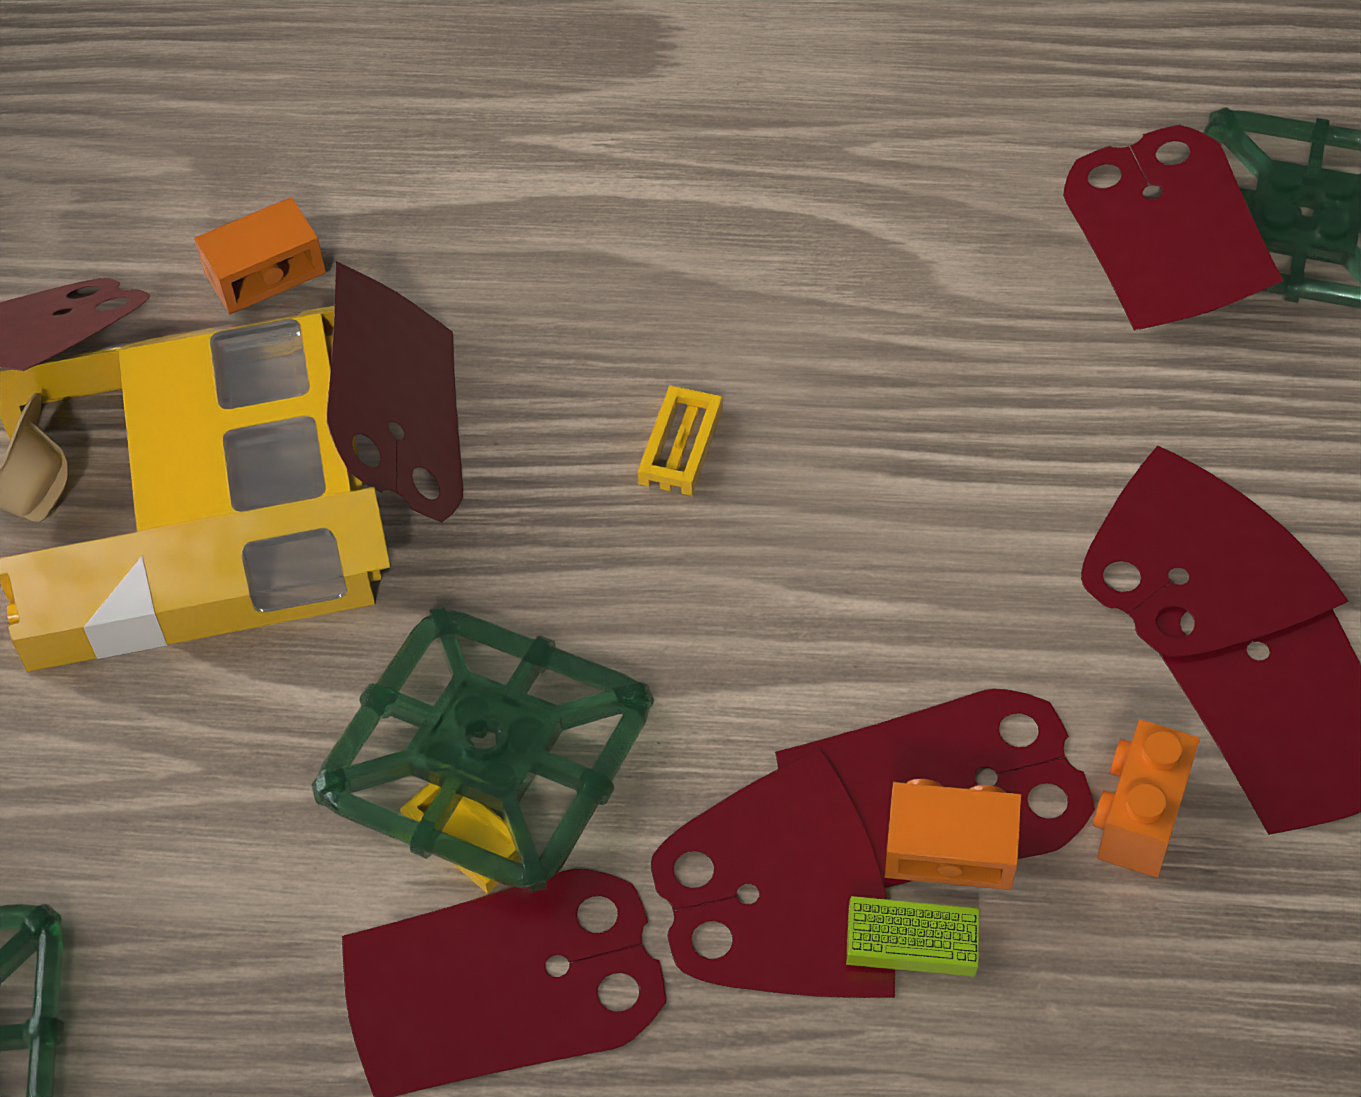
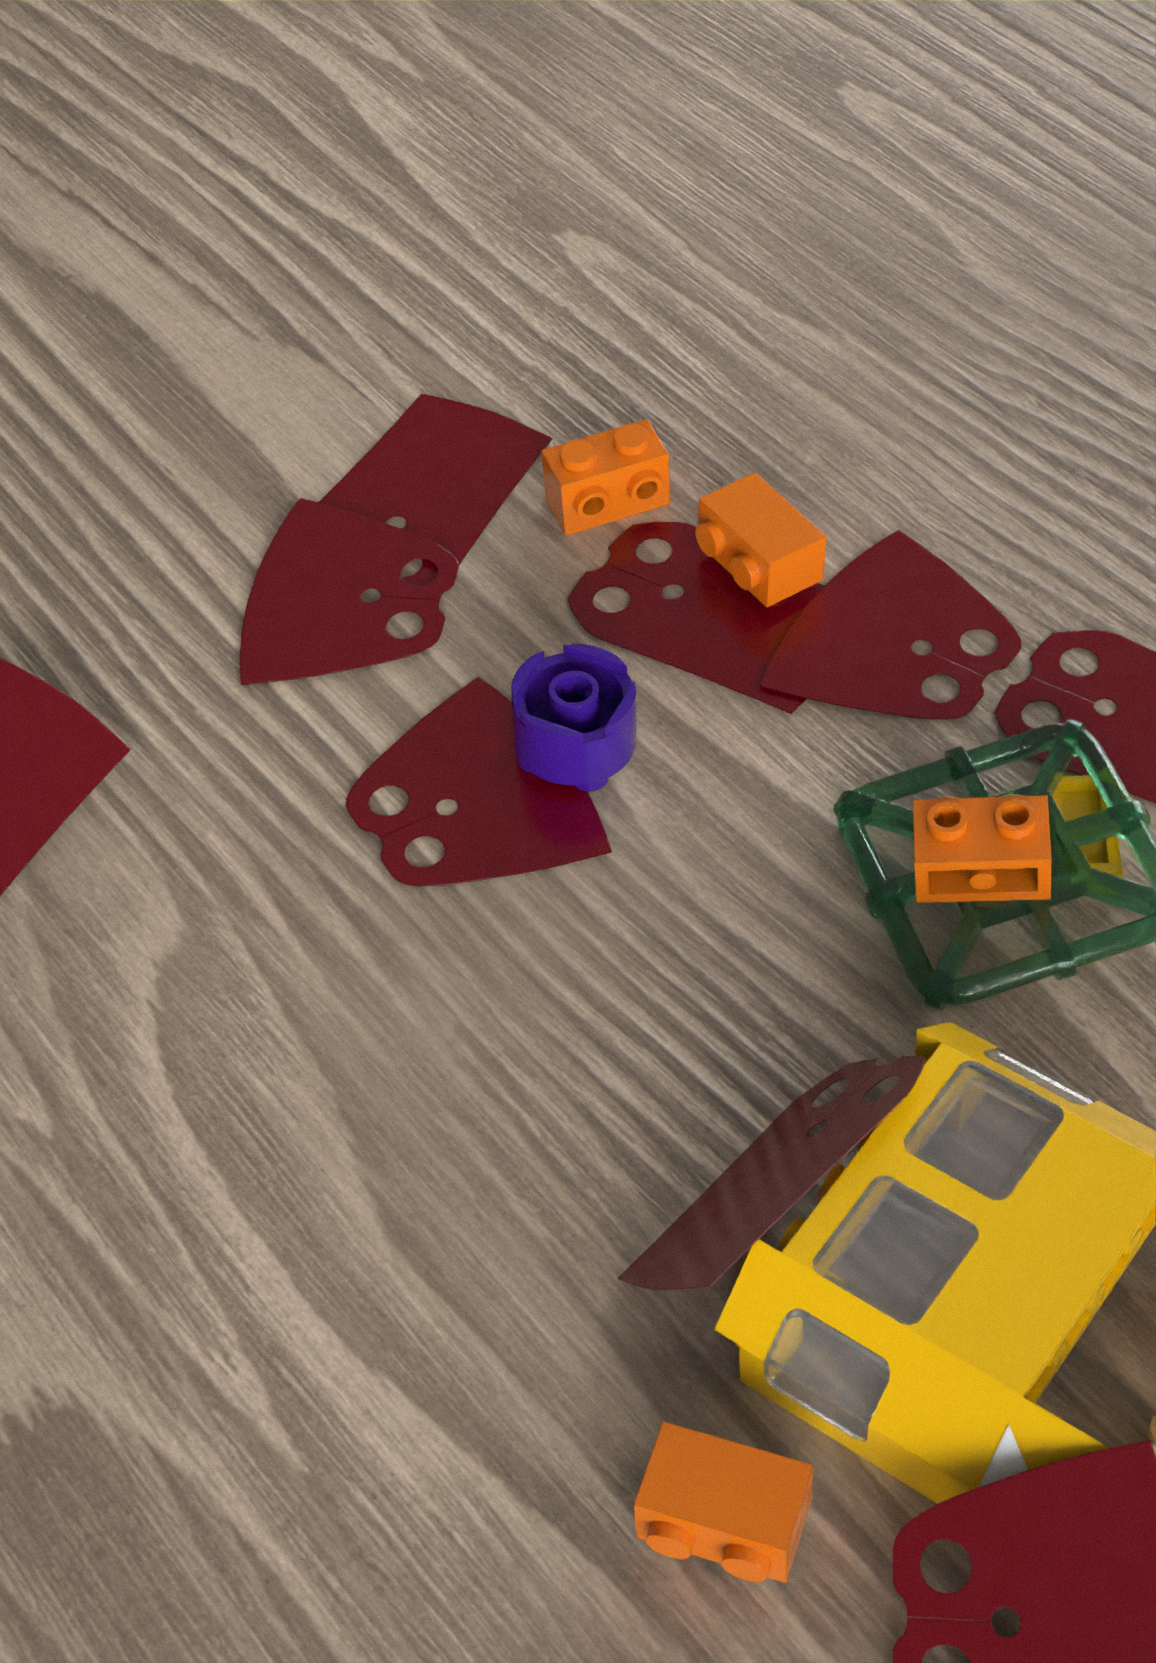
camera: 130 degrees left, 5 degrees down
yellow tile [637,385,723,496] -> none
lime tile [846,896,979,977] -> none
none -> dark red piece [346,677,612,886]
none -> dark purple brick [511,644,636,792]
none -> orange brick [913,794,1052,903]

